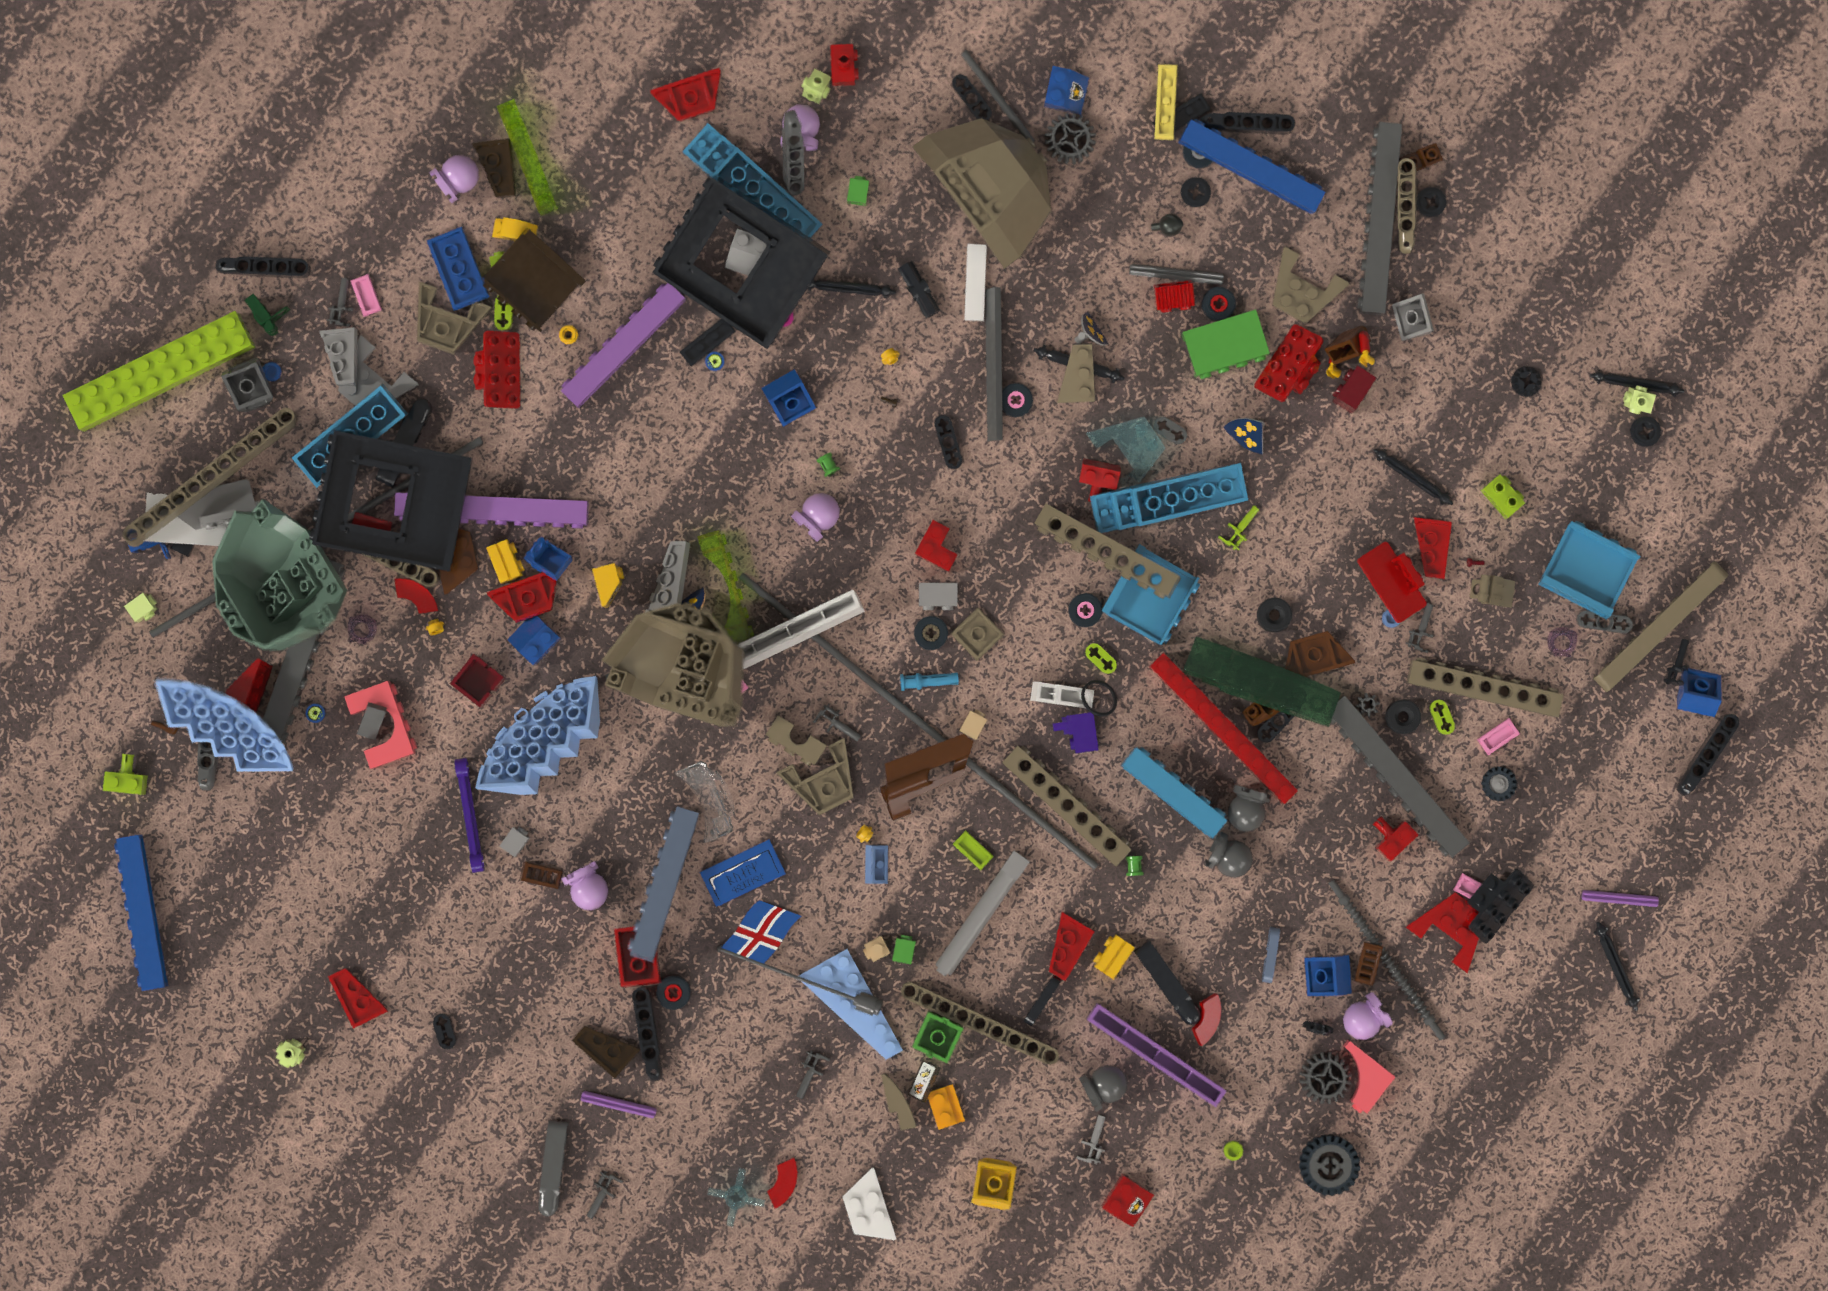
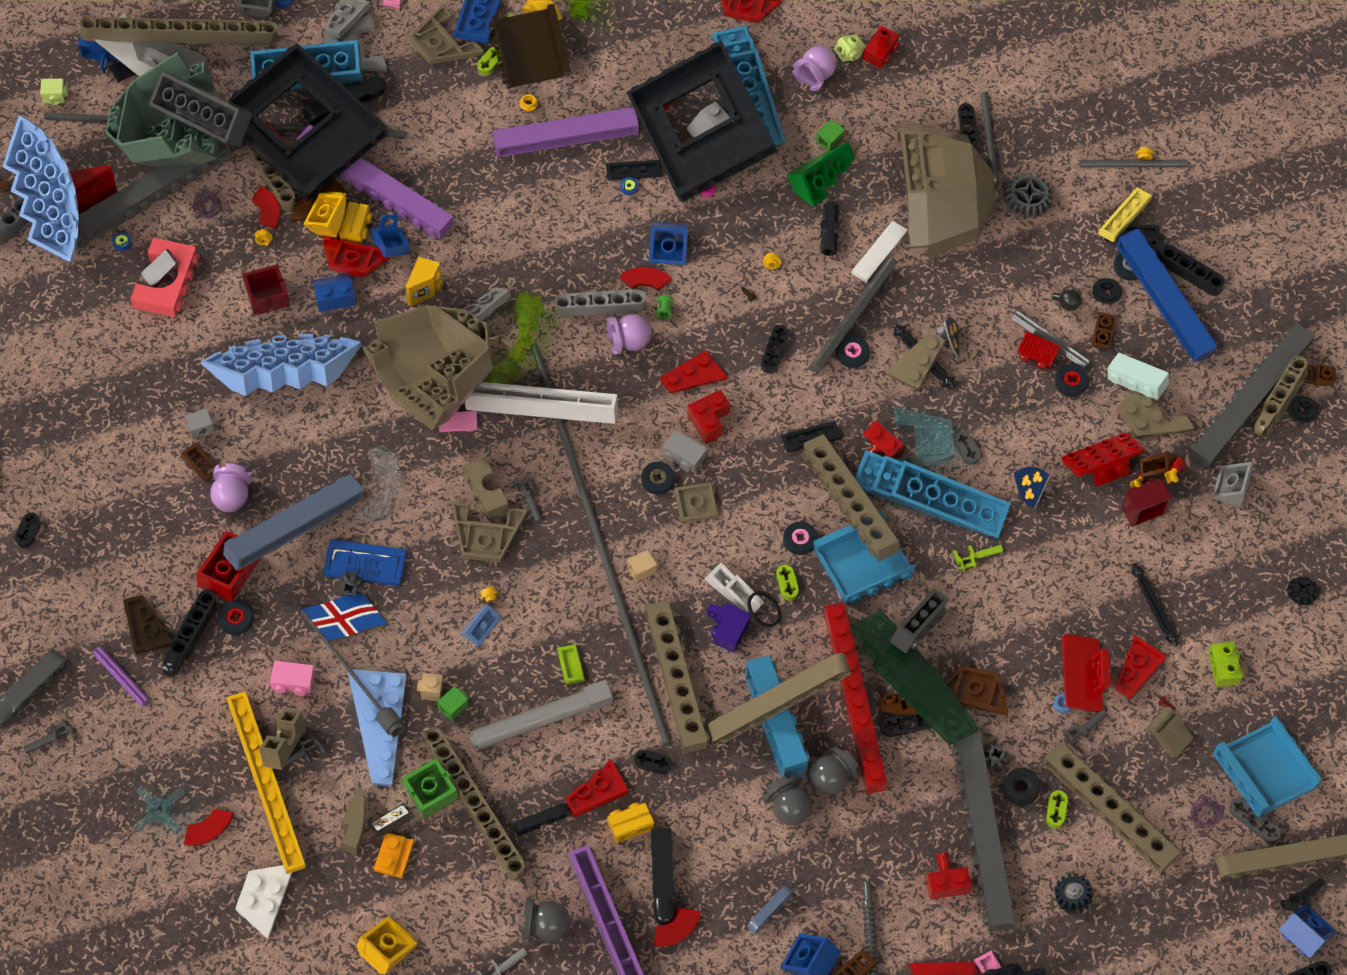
camera: 30 degrees right, 25 degrees down
dark purple piece [454,758,485,873] -> none
red bracket [473,331,520,409] -> none
dark grey piece [782,110,805,195] -> none
black wheel [808,279,896,299] -> none
reddish brown panel [880,734,974,821] -> none
dark azure pin [900,672,959,691] -> none
blue slope [1044,66,1089,115] -> none
bright green bush [1126,856,1144,876] -> none
bright green panel [1182,310,1270,379] -> none
black tyre [1257,598,1292,632] -> none
bright pink tile [1477,718,1520,755] -> none
none -> dark grey brick [149,71,253,147]
none -> yellow plate [226,691,306,874]
none -> dark tan arch [259,708,306,770]
none -> bright pink brick [270,661,315,696]
none -> yellow slope [303,192,347,238]
none -> dark grey gear [338,571,363,596]
none -> light grey beam [555,290,646,317]
none -> red tile [620,267,672,291]
none -> black beam [634,750,672,774]
none -> red wing [660,350,727,394]
none -> dark tan beam [706,653,851,746]
none -> black tile [781,421,841,453]
none -> green wedge [787,142,855,206]
none -> dark grey brick [890,588,950,653]
none -> dark grey piece [1079,160,1188,167]
none -> reddish brown slope [1091,312,1117,349]
none -> light aqua brick [1108,352,1169,400]
none -> yellow plate [1136,147,1154,160]

